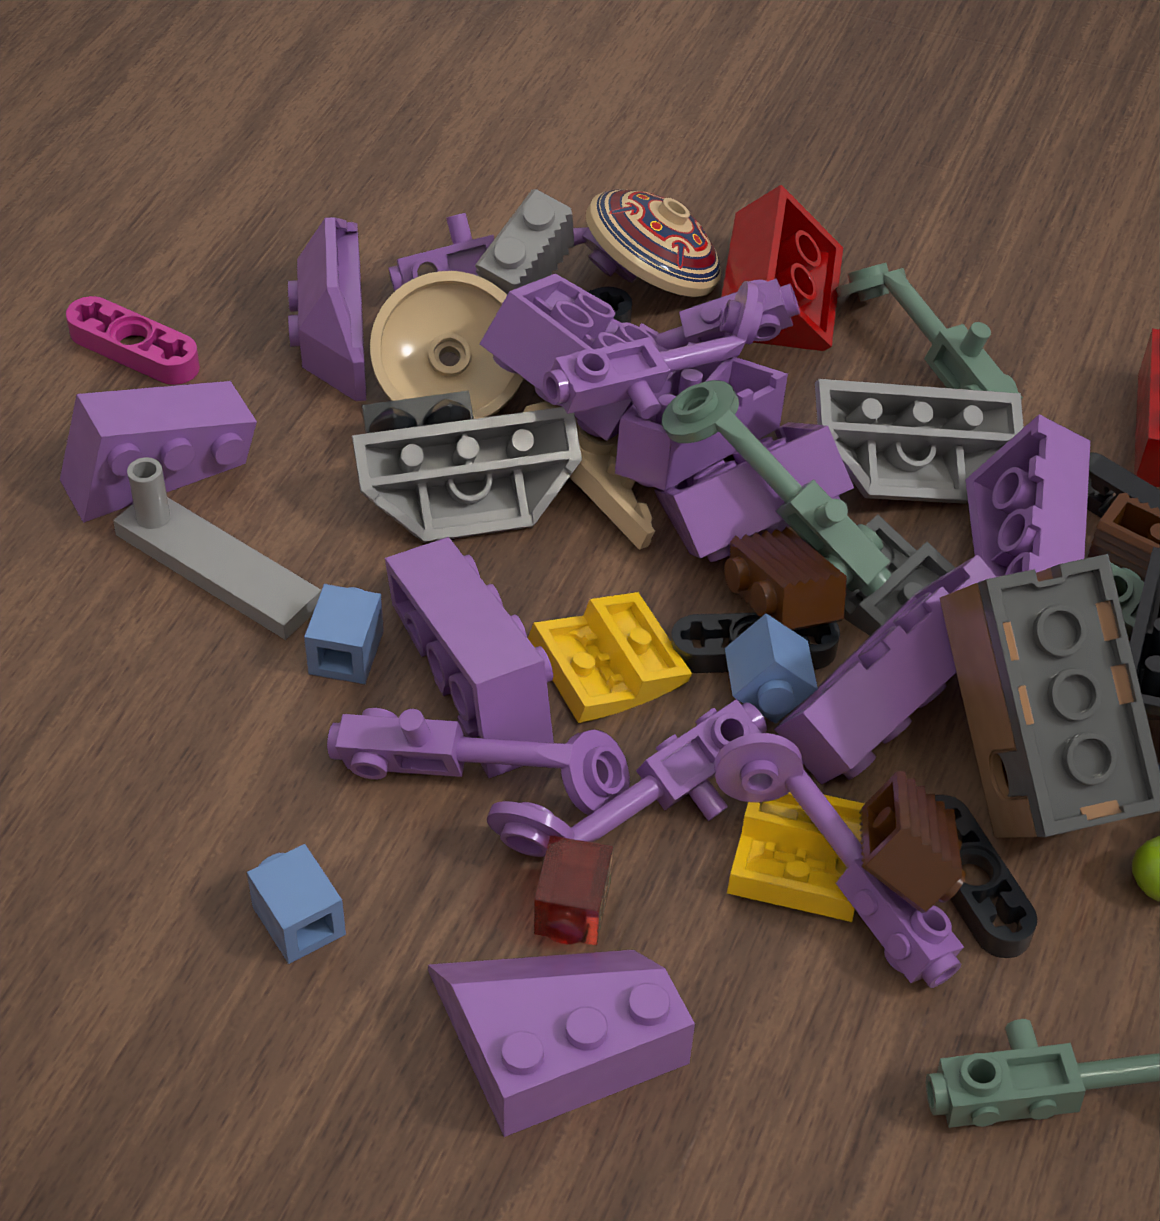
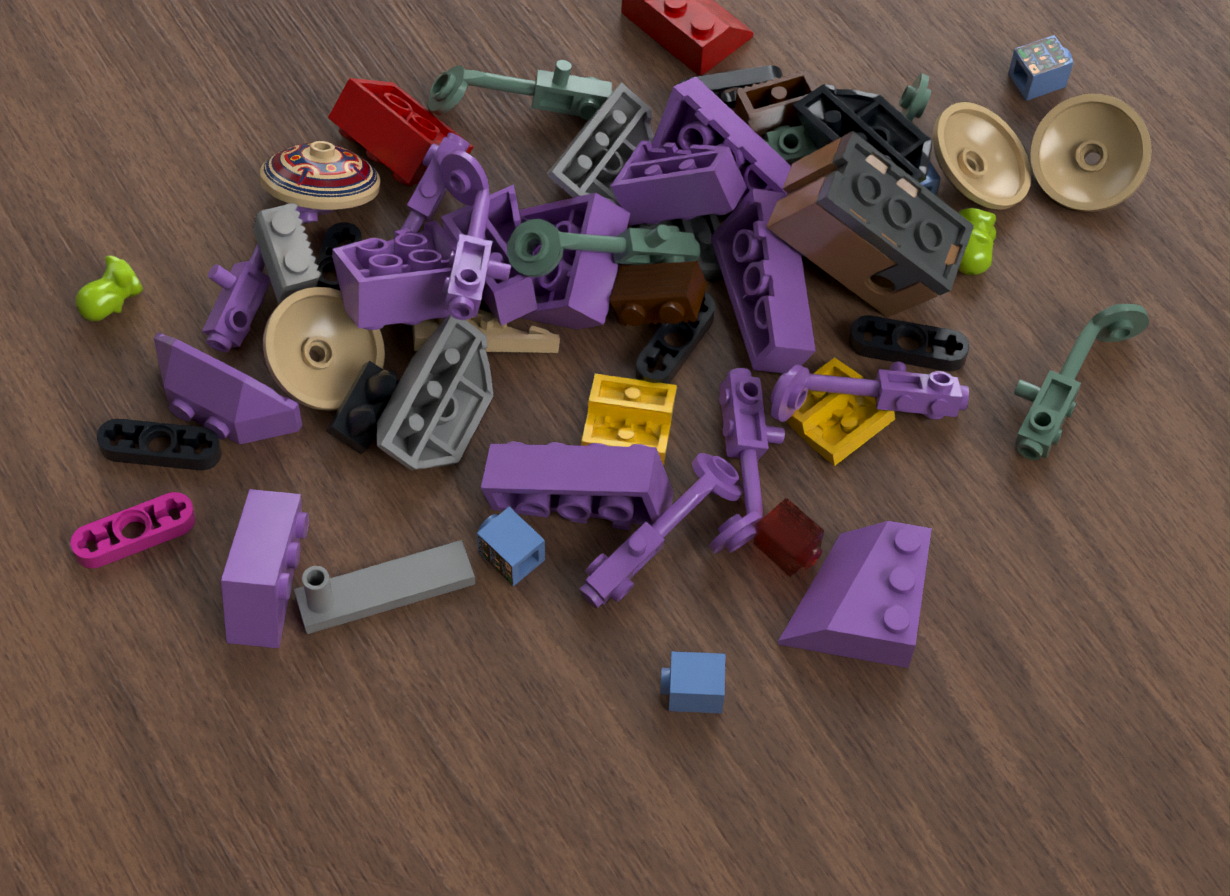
camera: 55 degrees left, 10 degrees up
medium blue brick [725,614,818,724] -> none
reddish brown brick [859,771,966,913] -> none
none -> lime animal [75,255,143,322]
none -> black beam [97,418,222,471]
none -> medium lavender wedge [611,141,747,225]

